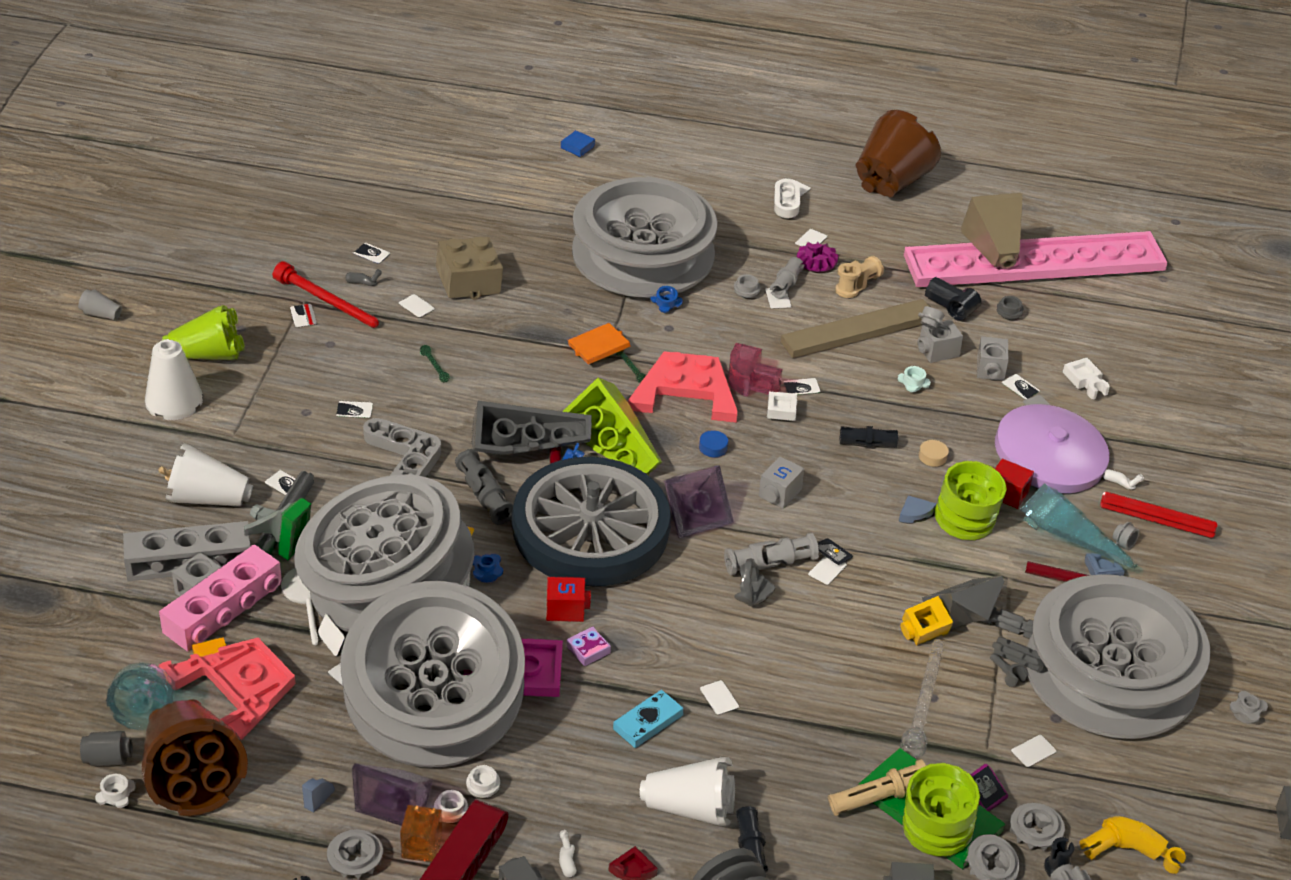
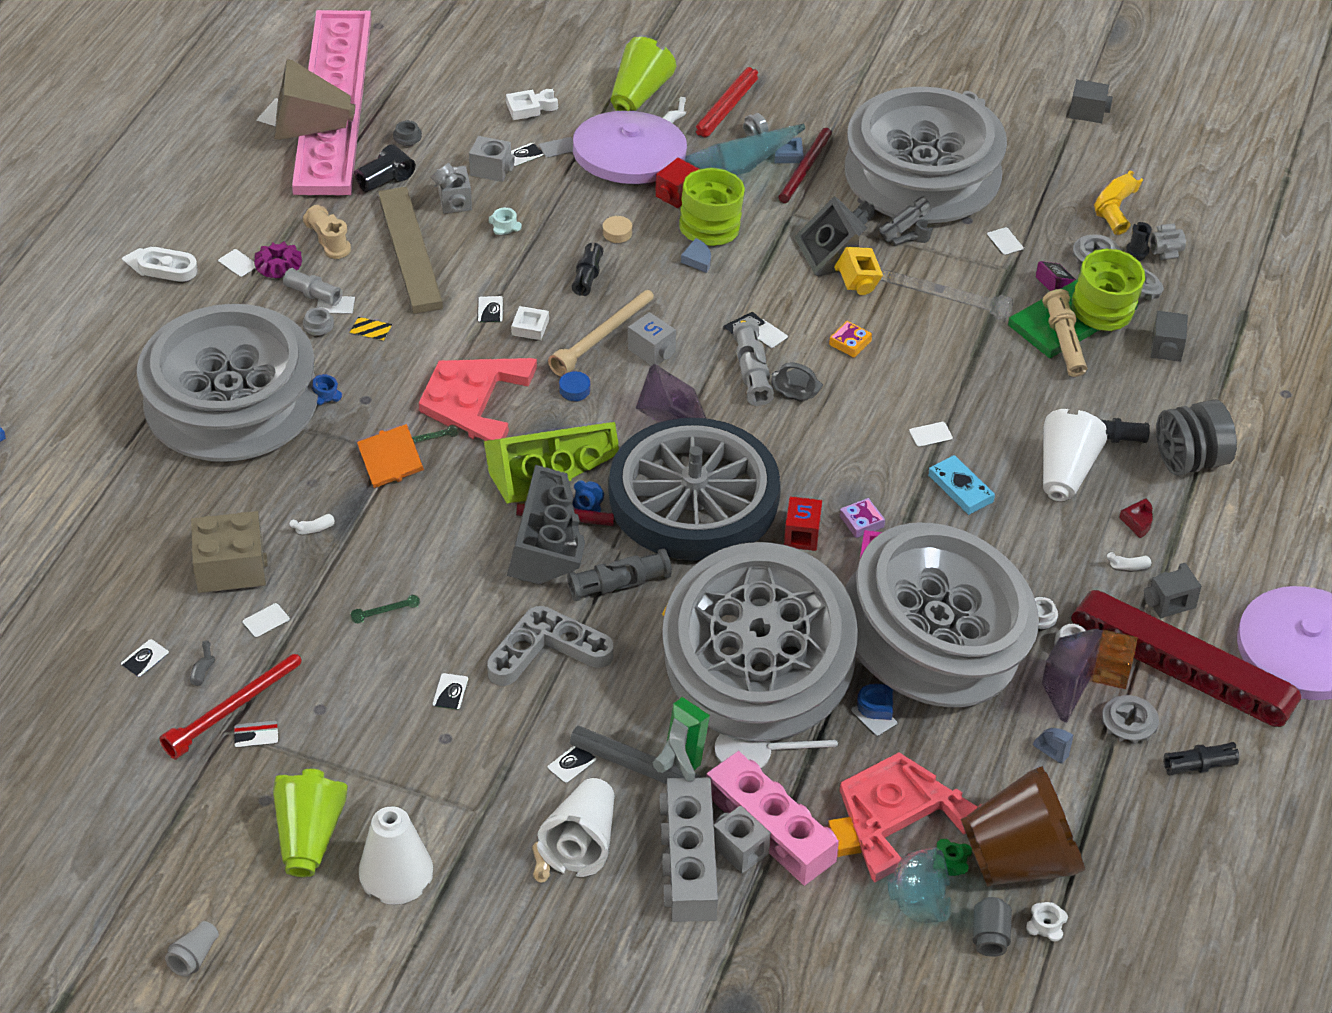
camera: 80 degrees left, 5 degrees up
white sticker [317,614,345,656] -> none
clear pink brick [728,343,783,397] -> none
reddish brown cone [855,110,941,197] -> none
none -> white piece [289,514,335,535]
none -> sticker [349,317,393,341]
none -> tan piece [548,290,654,377]
none -> lime cone [611,36,677,111]
none -> light orange tile [829,321,872,358]

